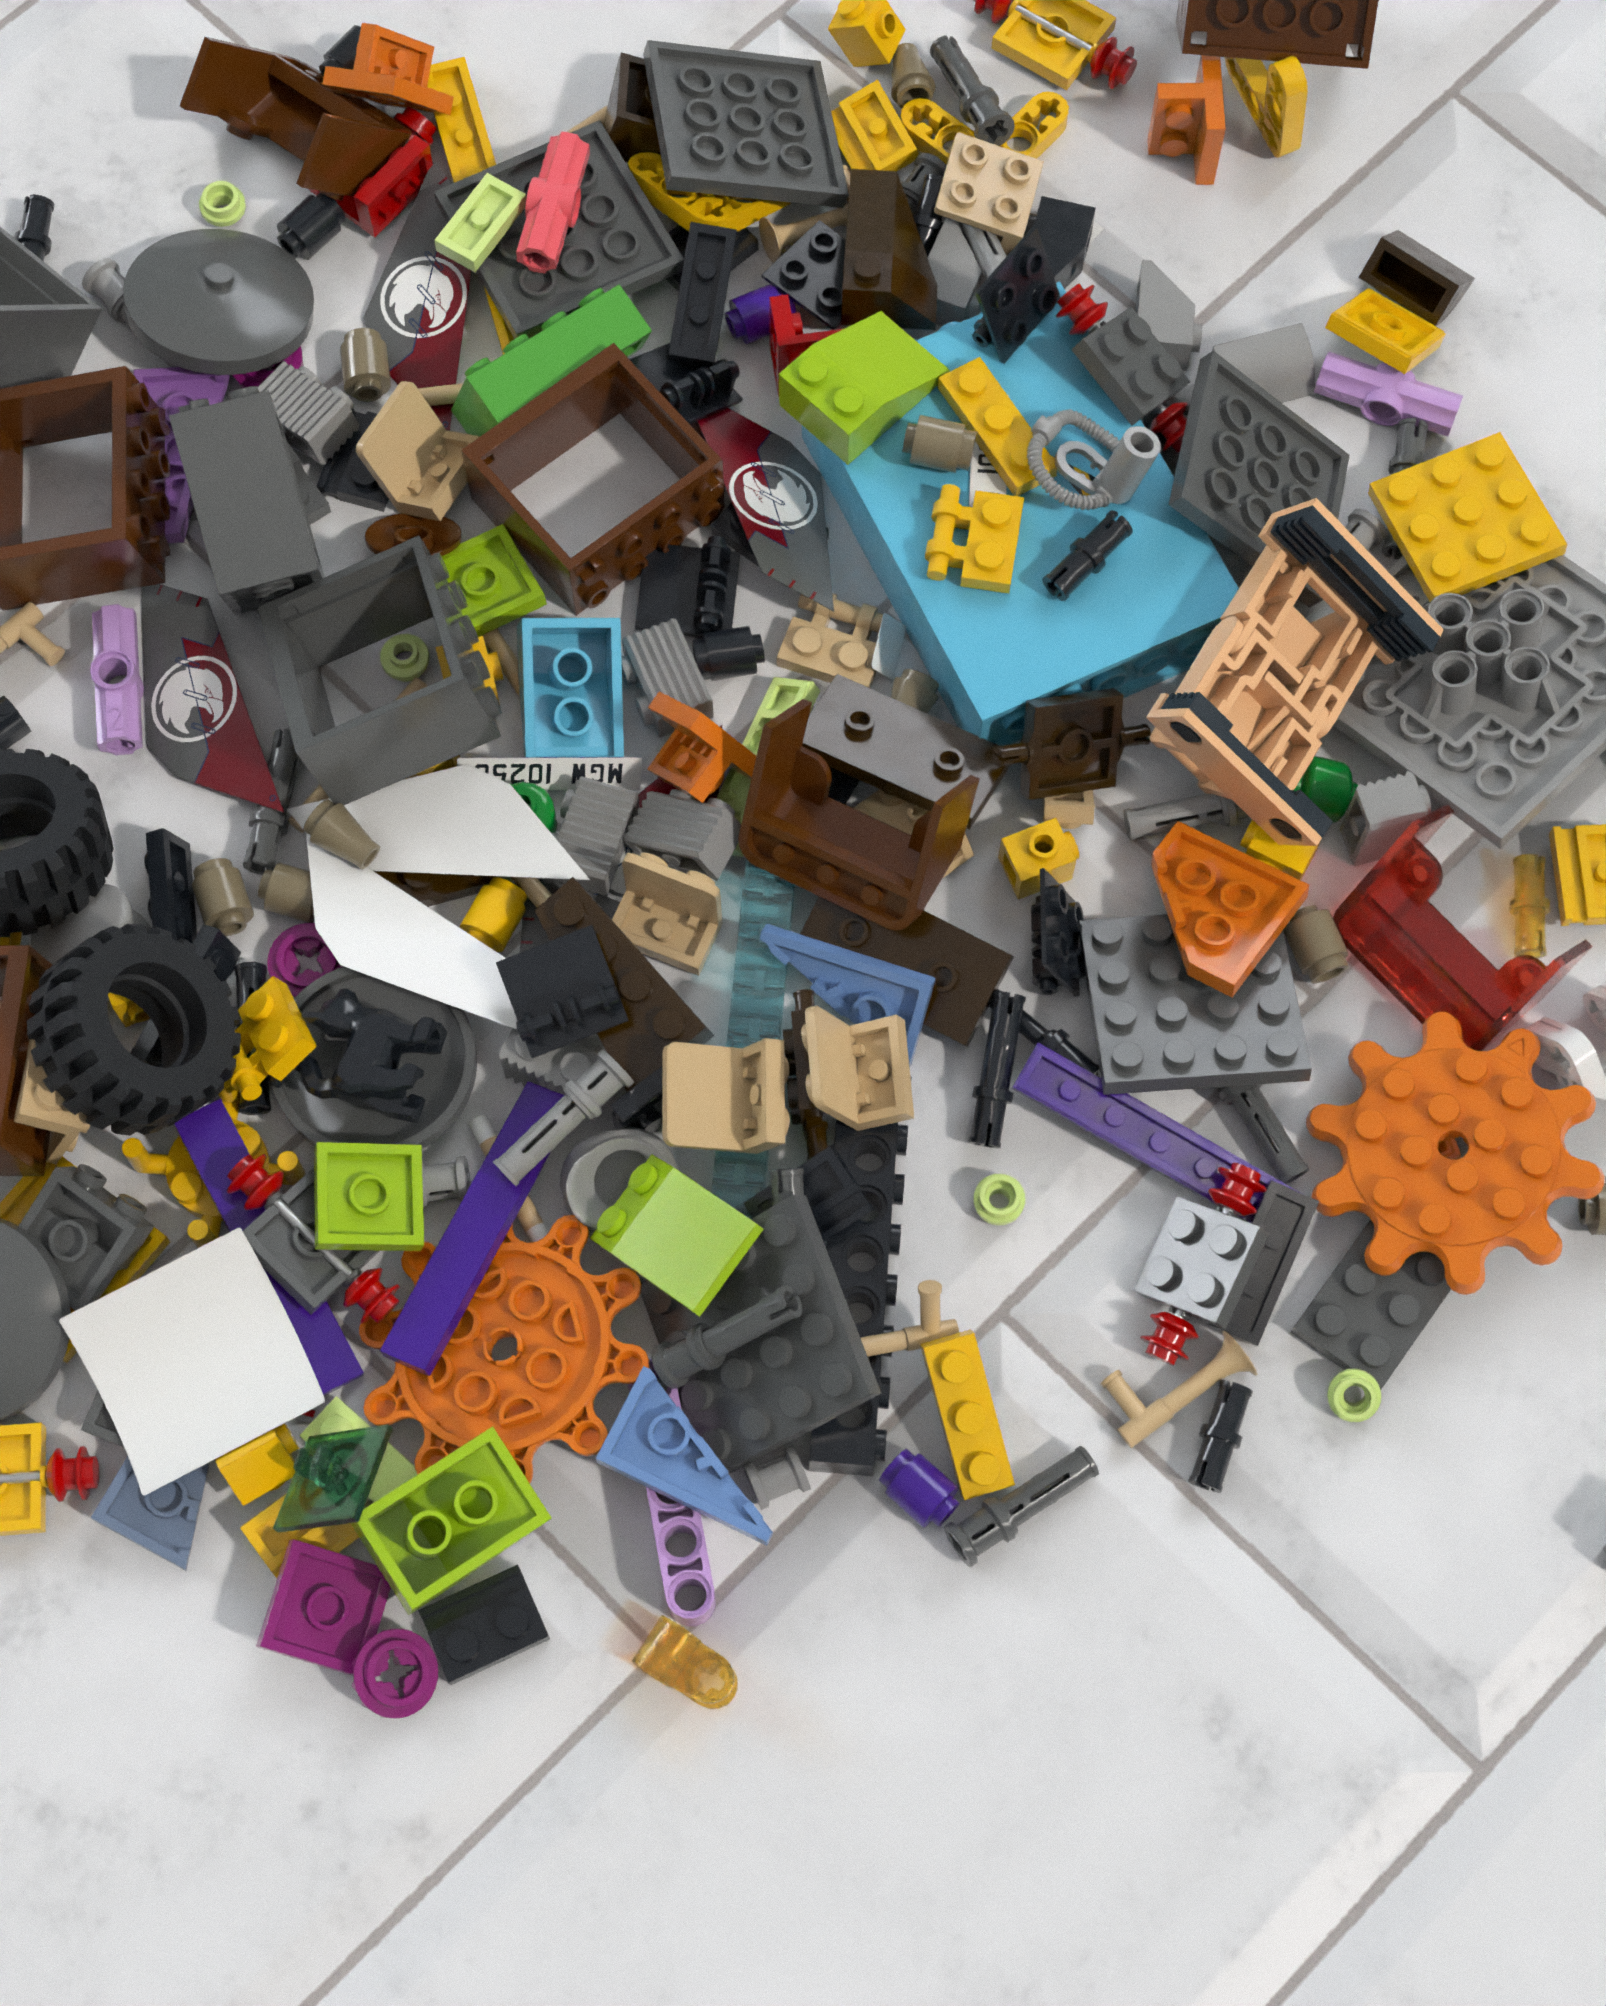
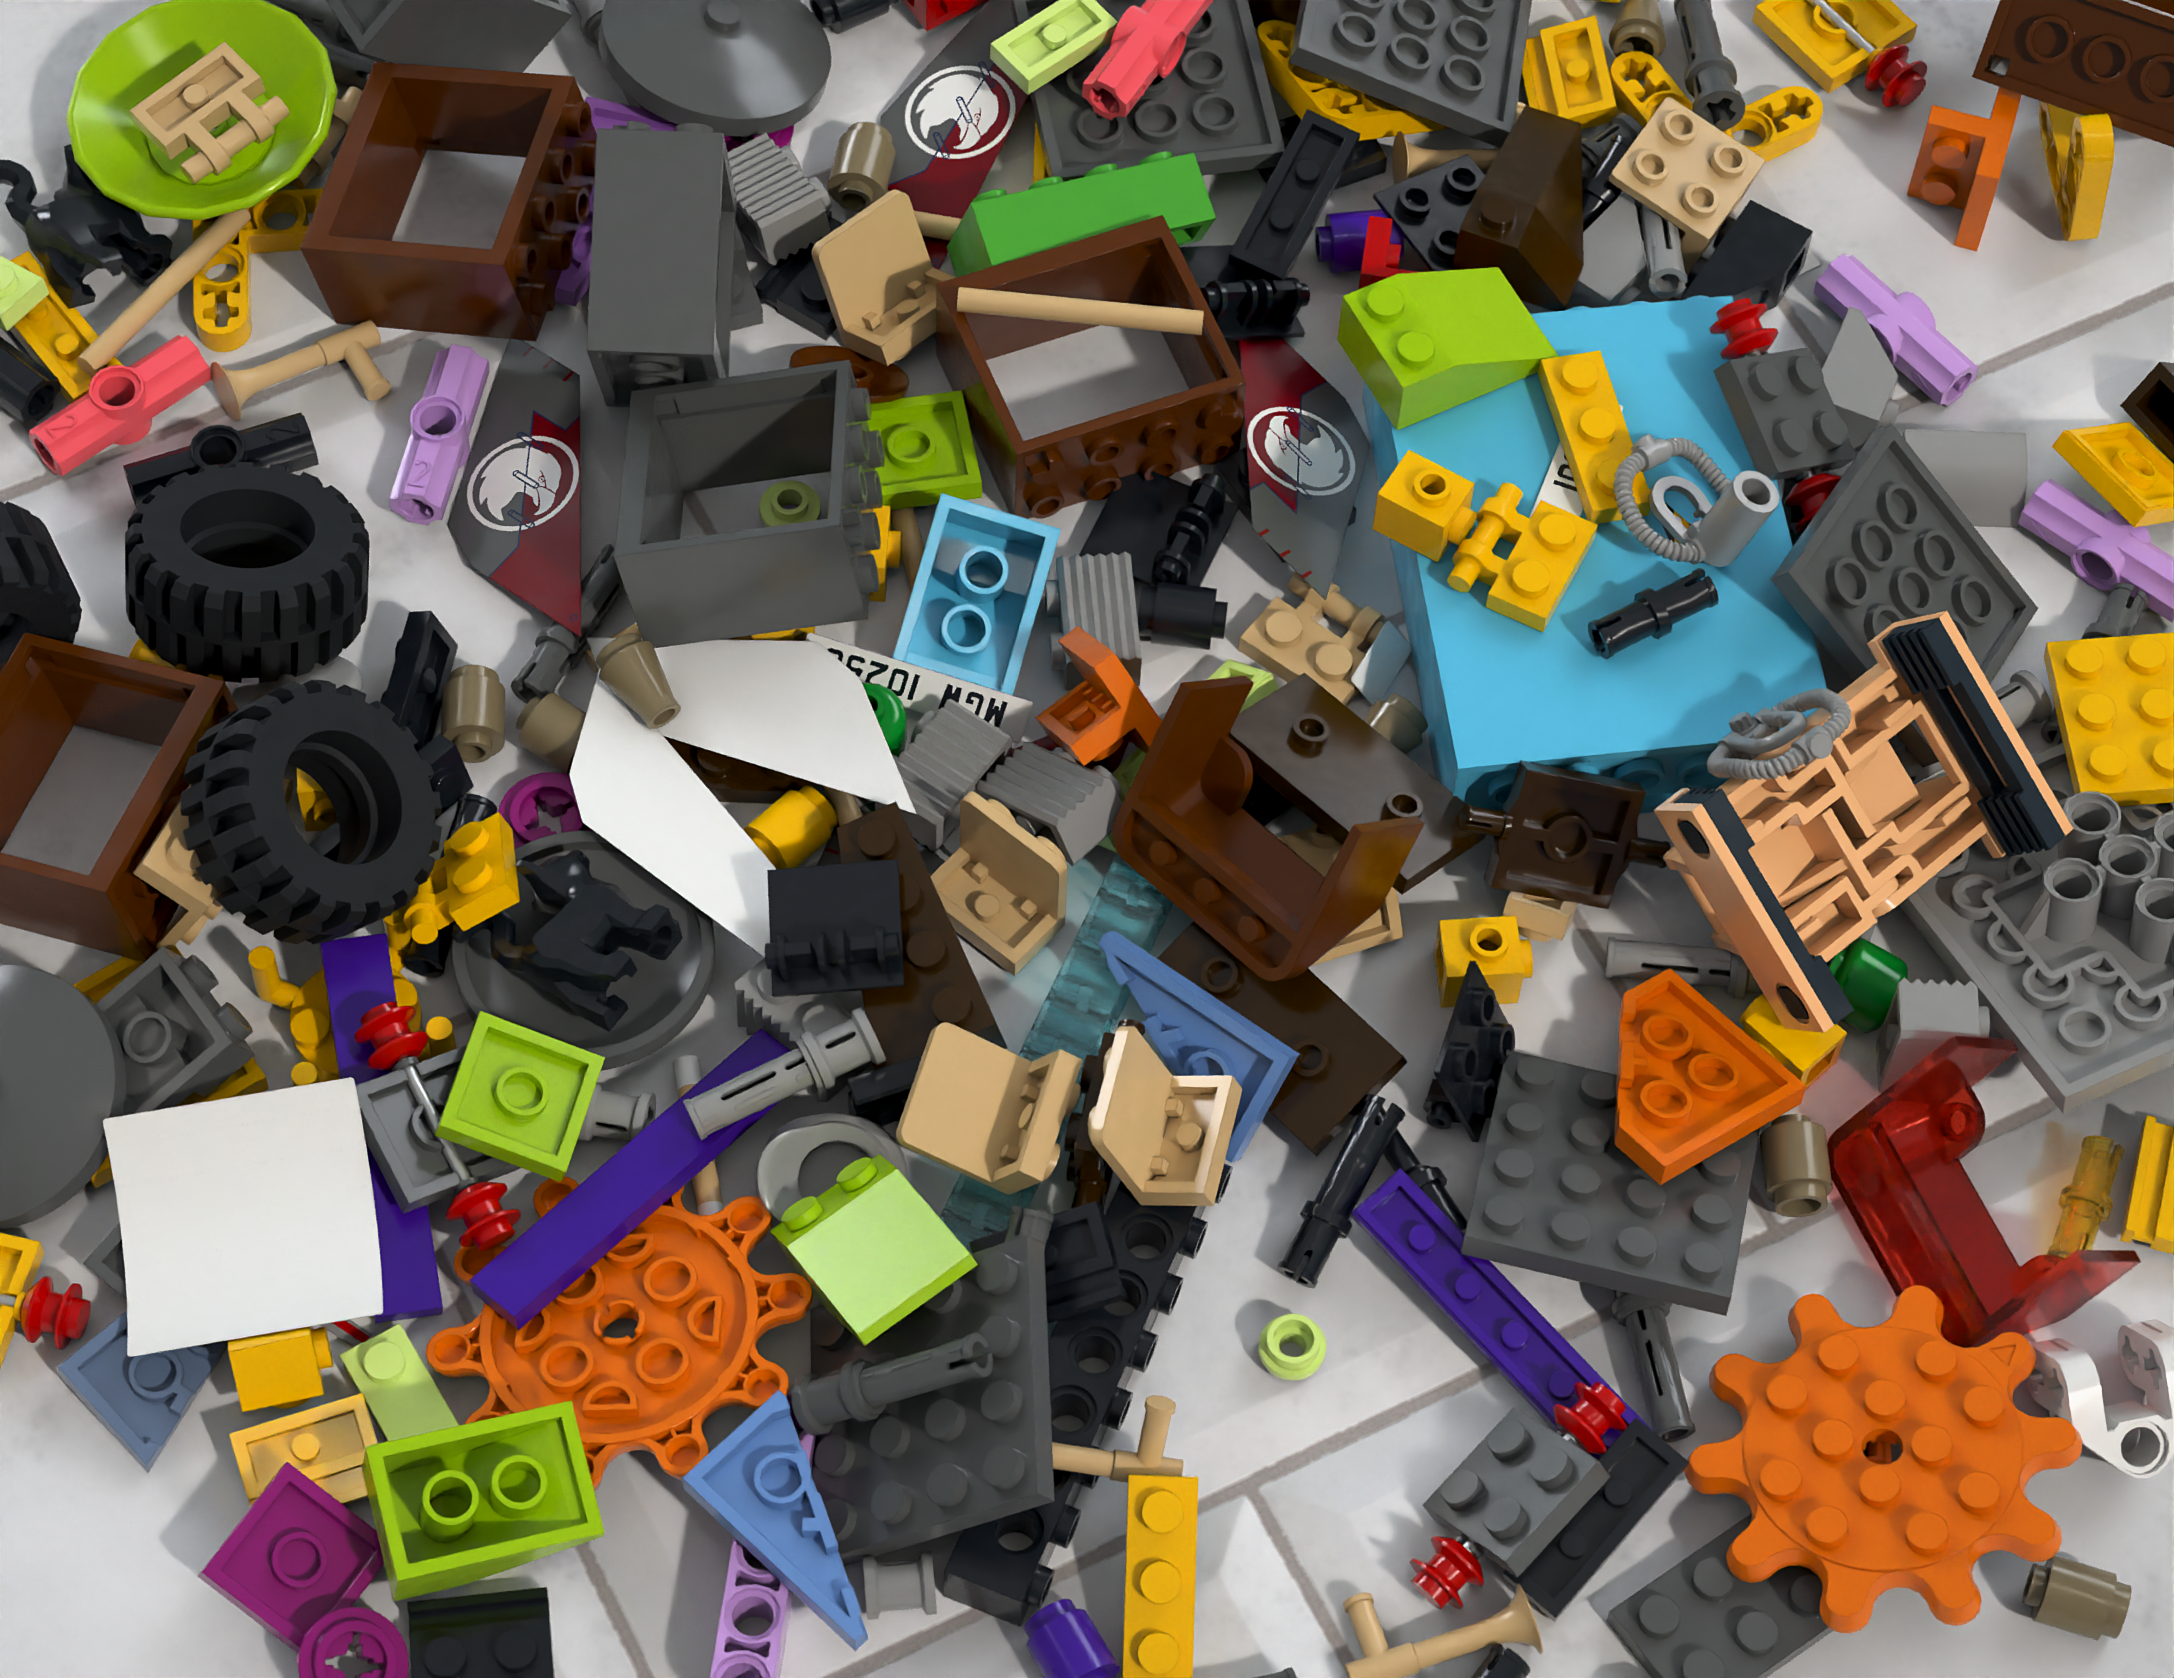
camera: 15 degrees right, 10 degrees down
clear green piece [273,1424,393,1532] -> none
dark tan brick [902,415,977,473] -> none
black hinge [972,226,1061,364] -> none
none -> tan bar [957,287,1204,335]
none -> yellow brick [1372,450,1477,563]
none -> light grey piece [1707,688,1851,780]
none -> lavender piece [1813,254,1979,407]

